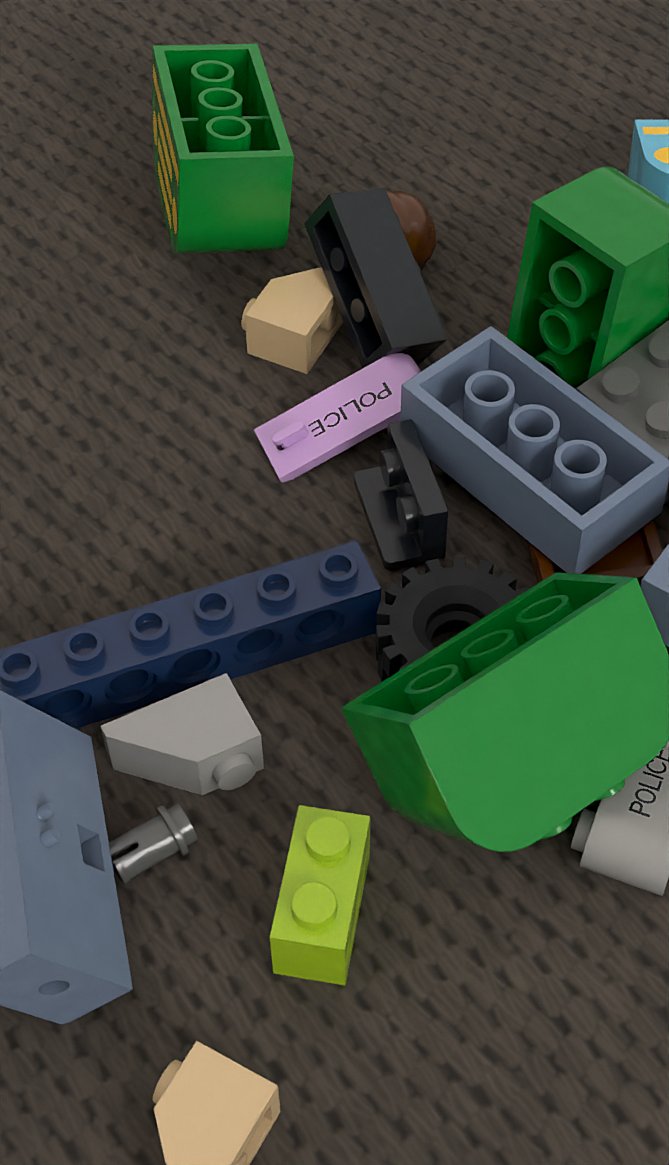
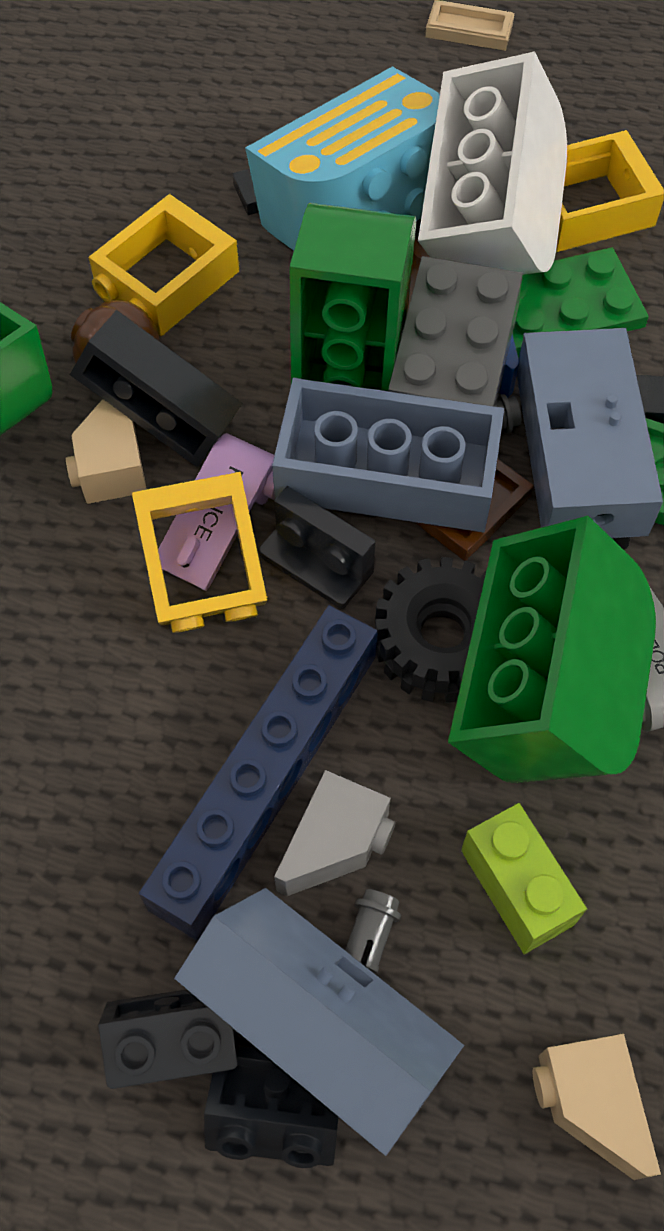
camera: 40 degrees left, 10 degrees up
none -> yellow window [88,194,239,336]
none -> yellow window [132,472,267,633]

